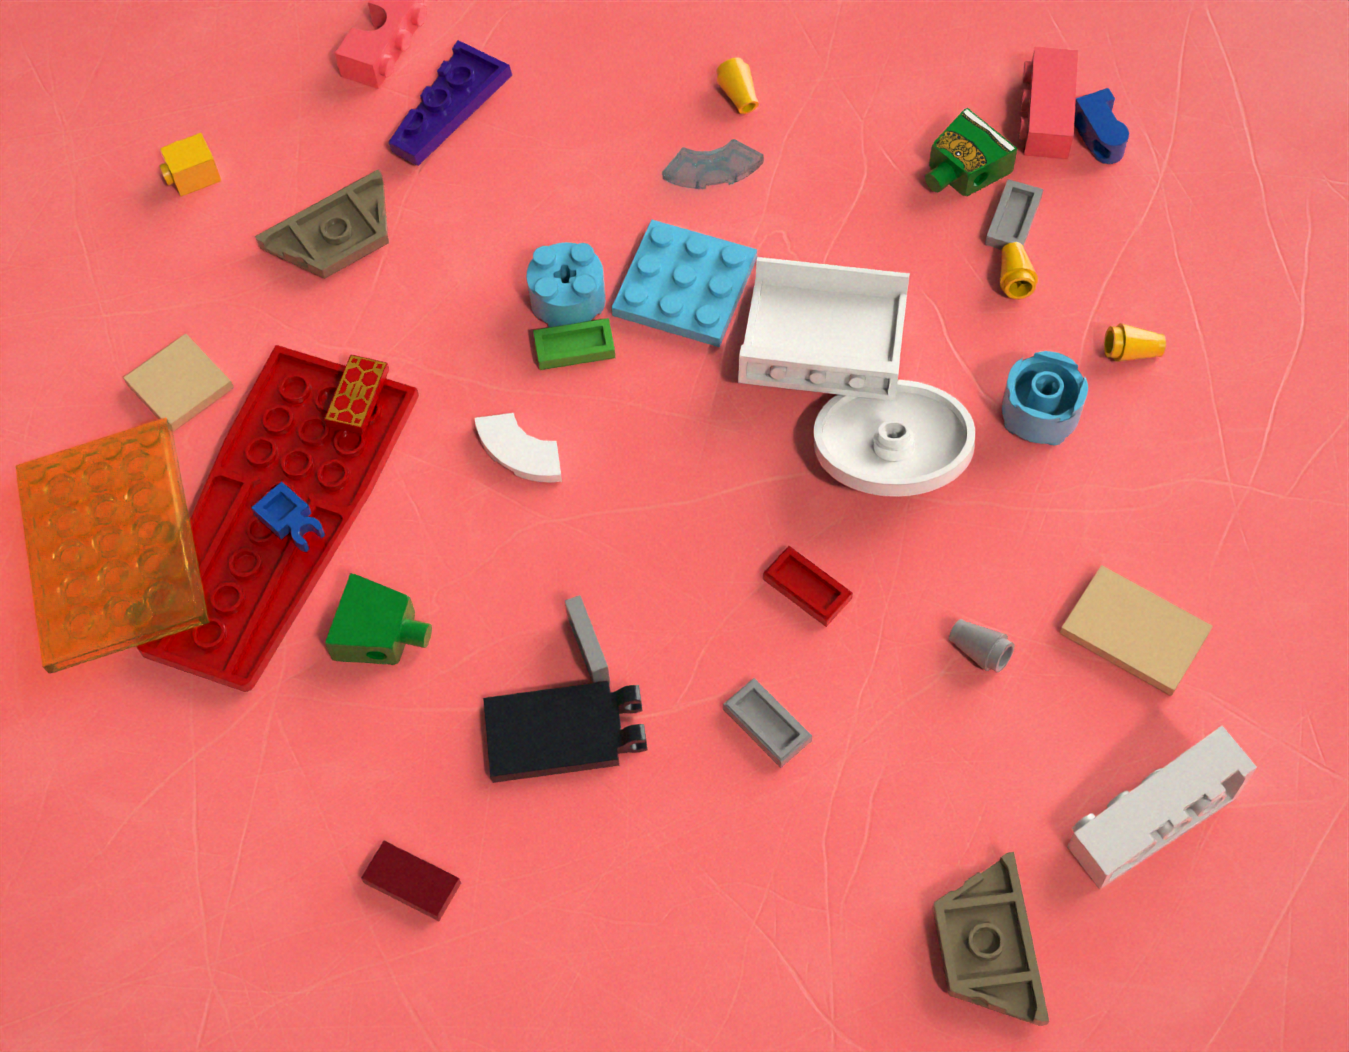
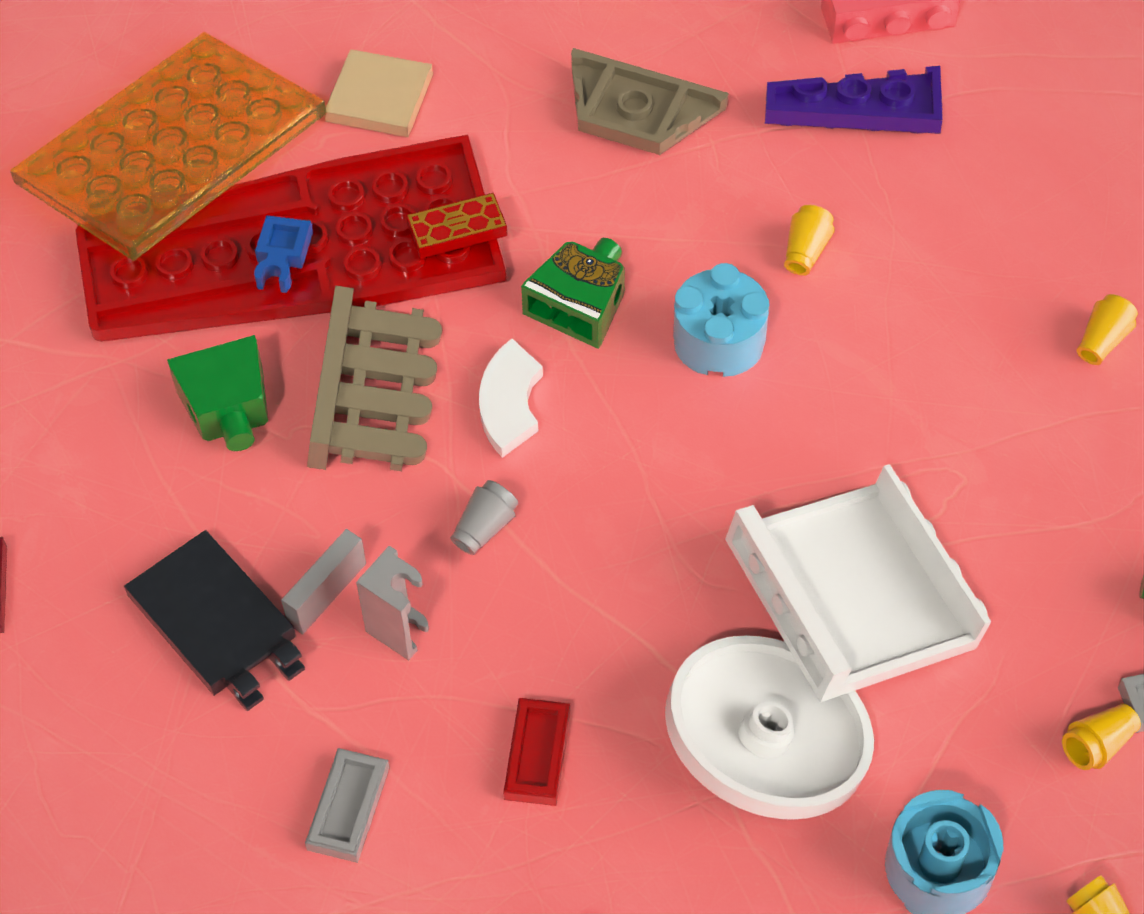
camera: 55 degrees right, 5 degrees down
bright green tile [533,318,616,370] -> none
medium azure plate [612,219,757,347] -> none
clear light blue tile [662,139,764,189] -> none
none -> dark tan fence [307,286,442,472]
none -> light grey hinge [356,546,429,661]
none -> light grey cone [450,480,518,555]
none -> green torso [521,237,625,349]
none -> yellow cone [784,205,835,276]

